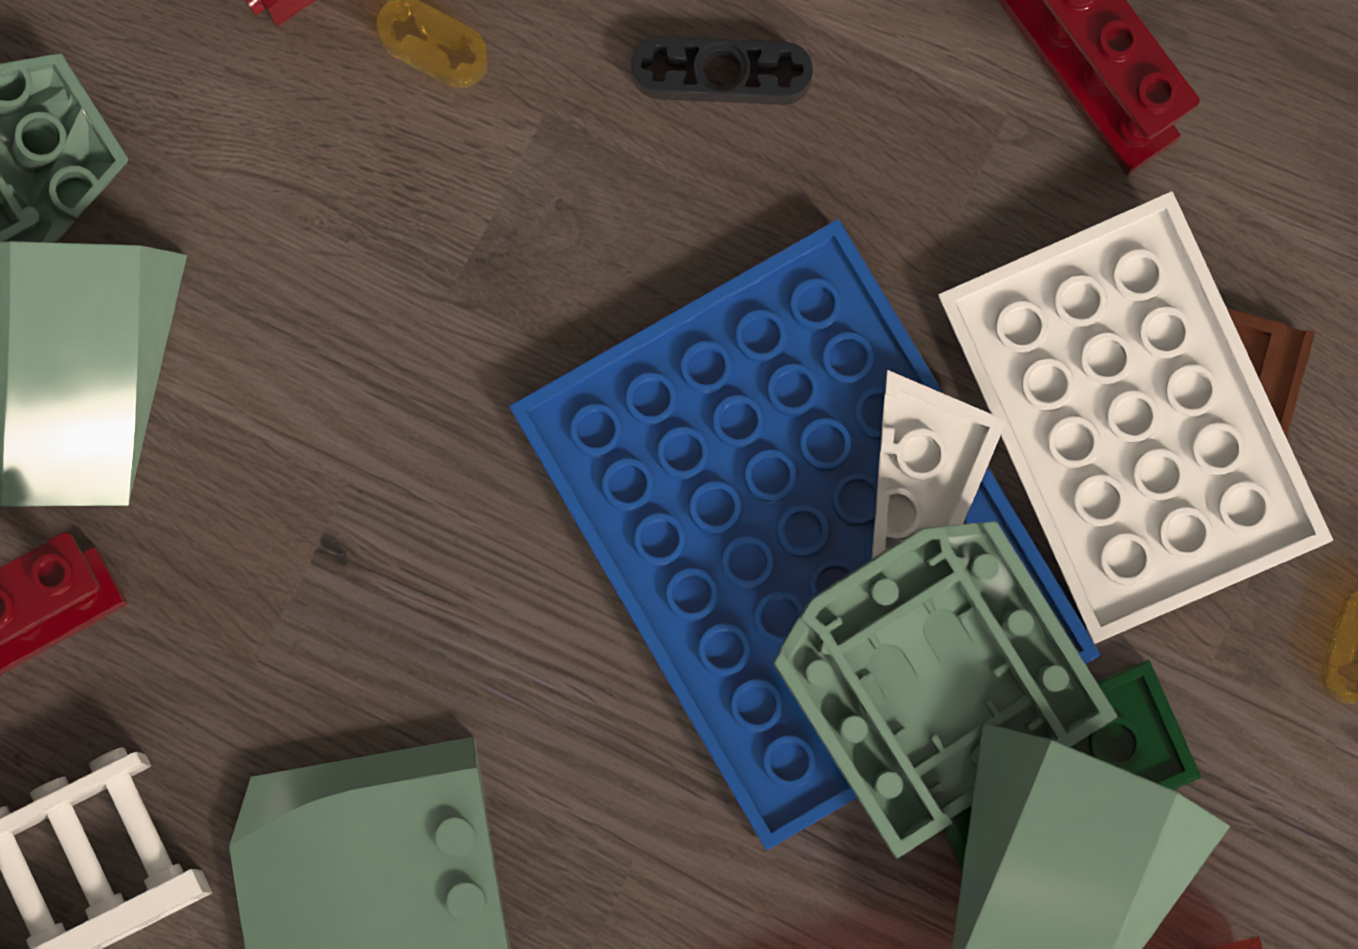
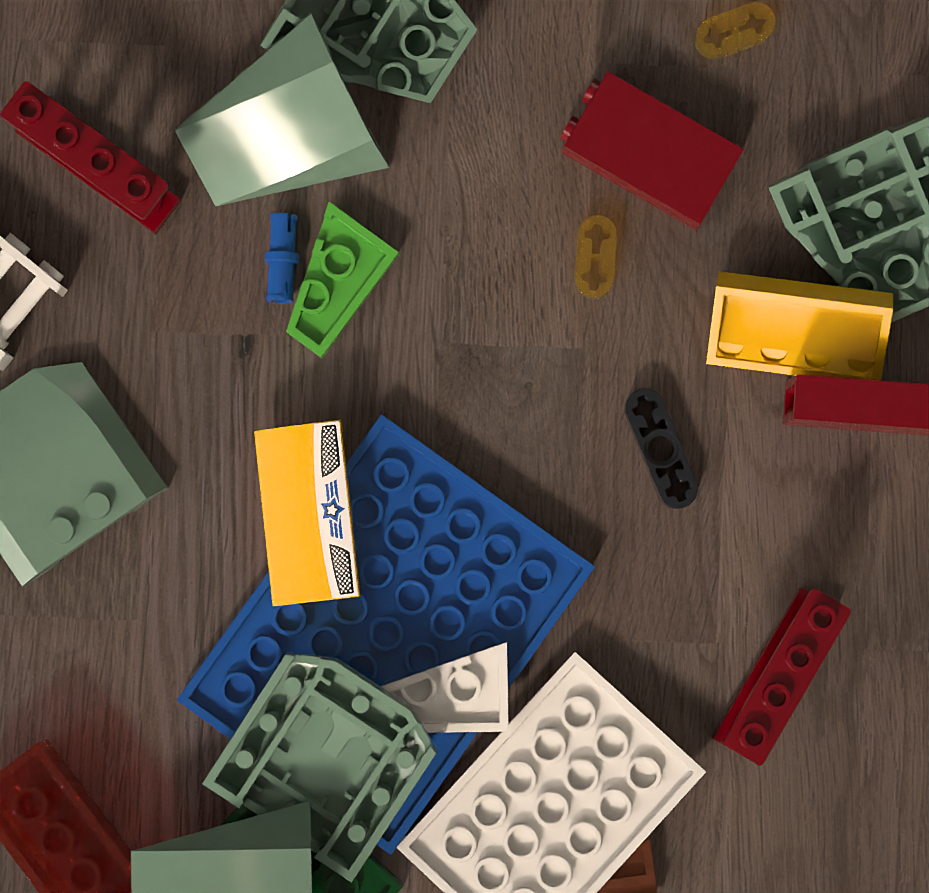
camera: 65 degrees right, 5 degrees up
none -> yellow slope [254,420,361,606]
none -> blue pin [264,213,299,304]
none -> bright green wing [286,202,399,358]

